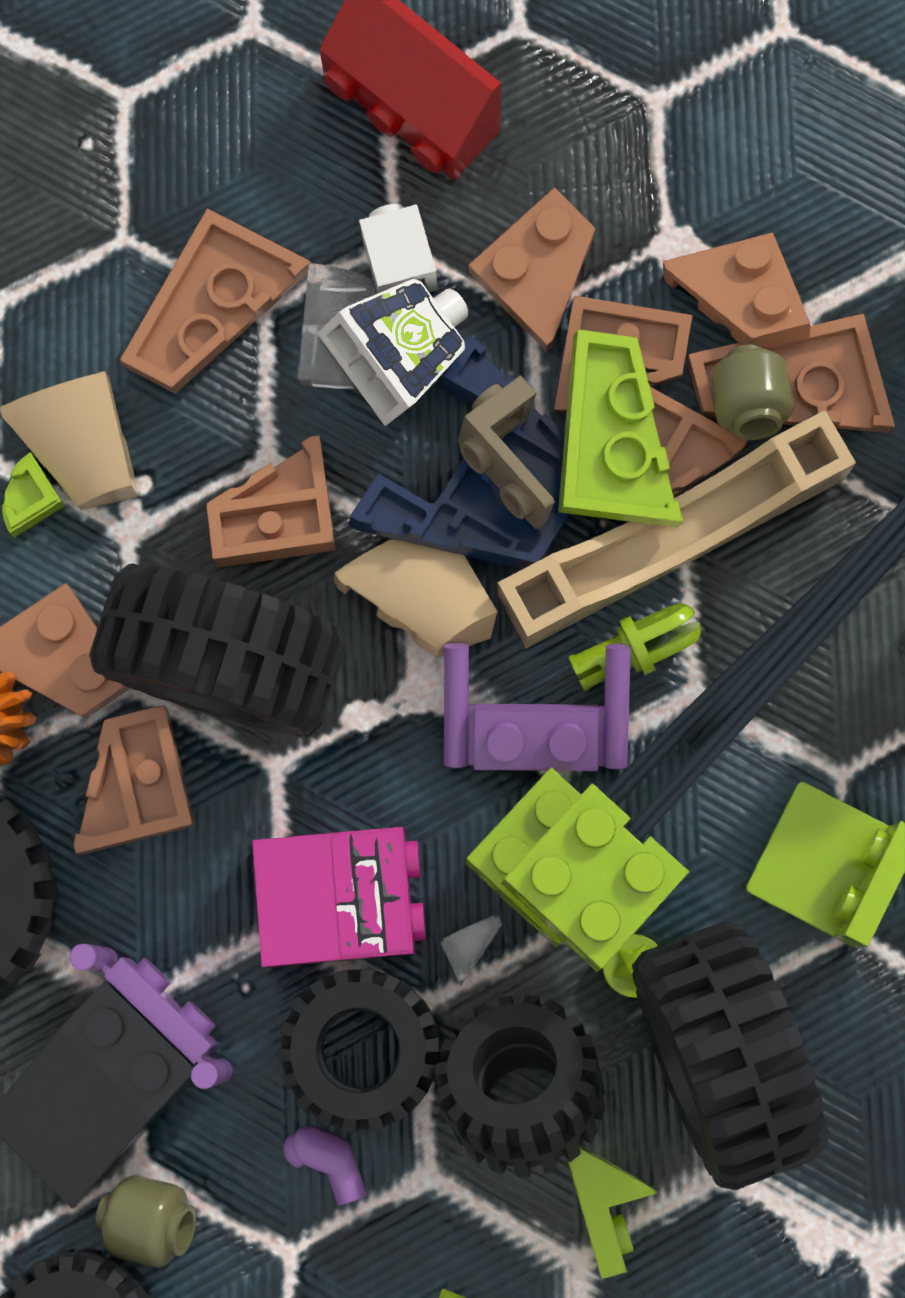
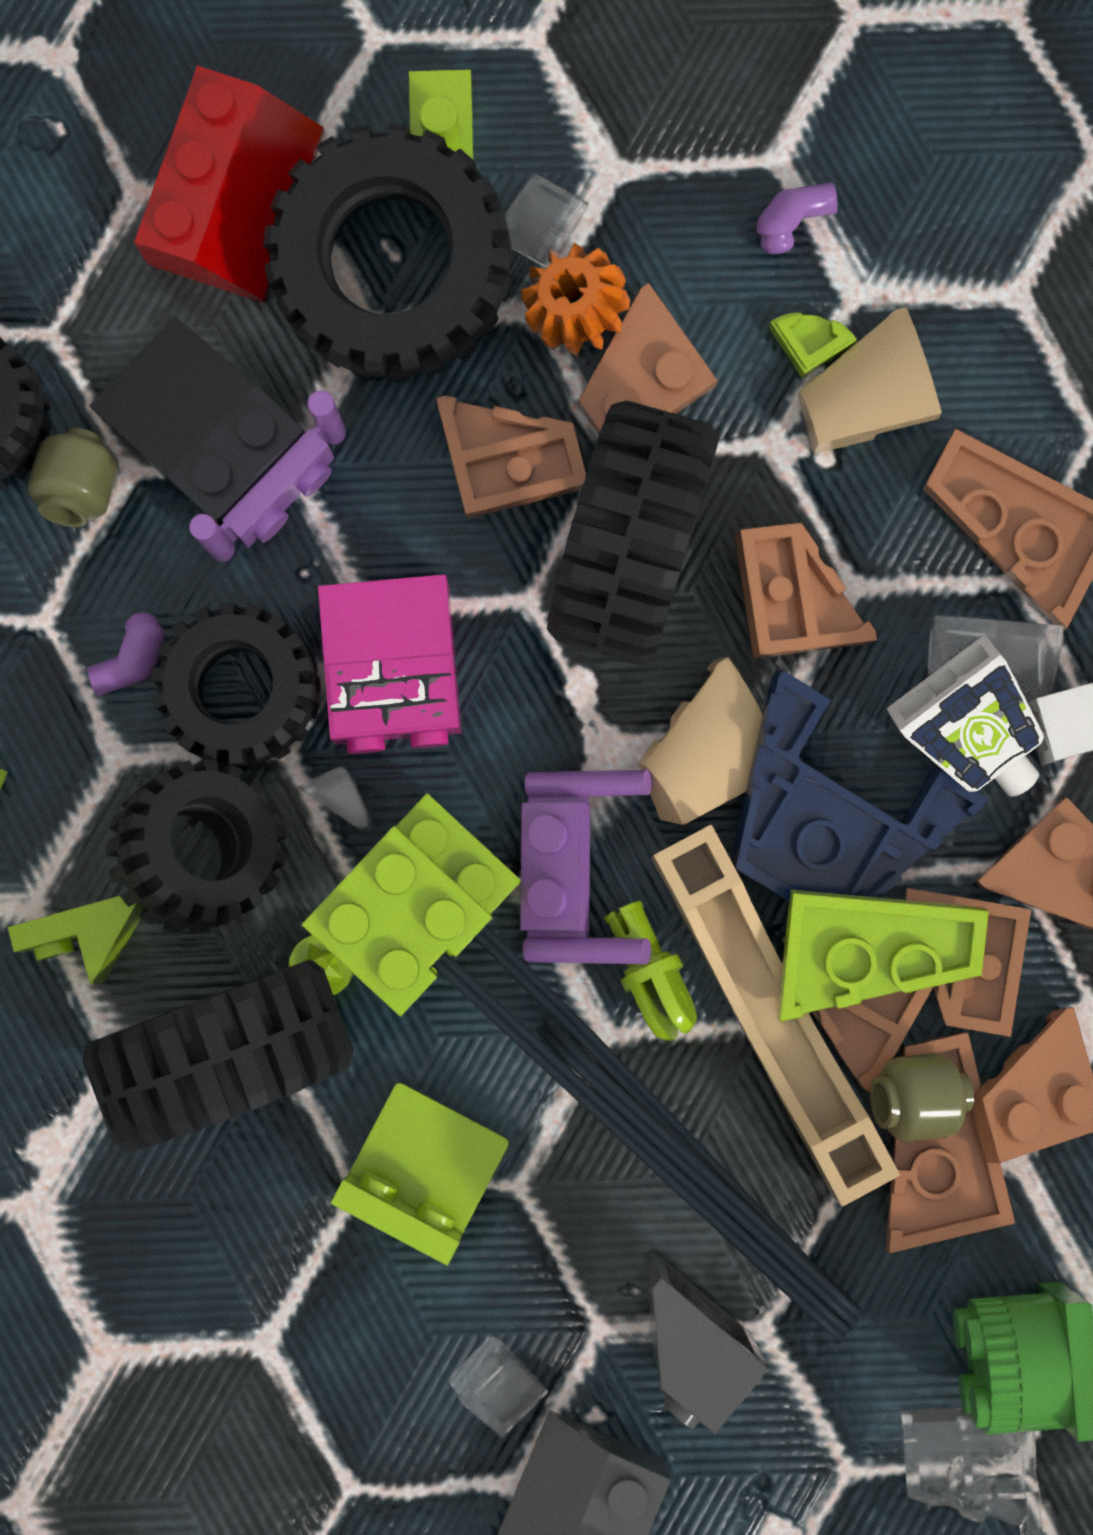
camera: 90 degrees right, 5 degrees up
dark tan bracket [458,375,555,529] -> none

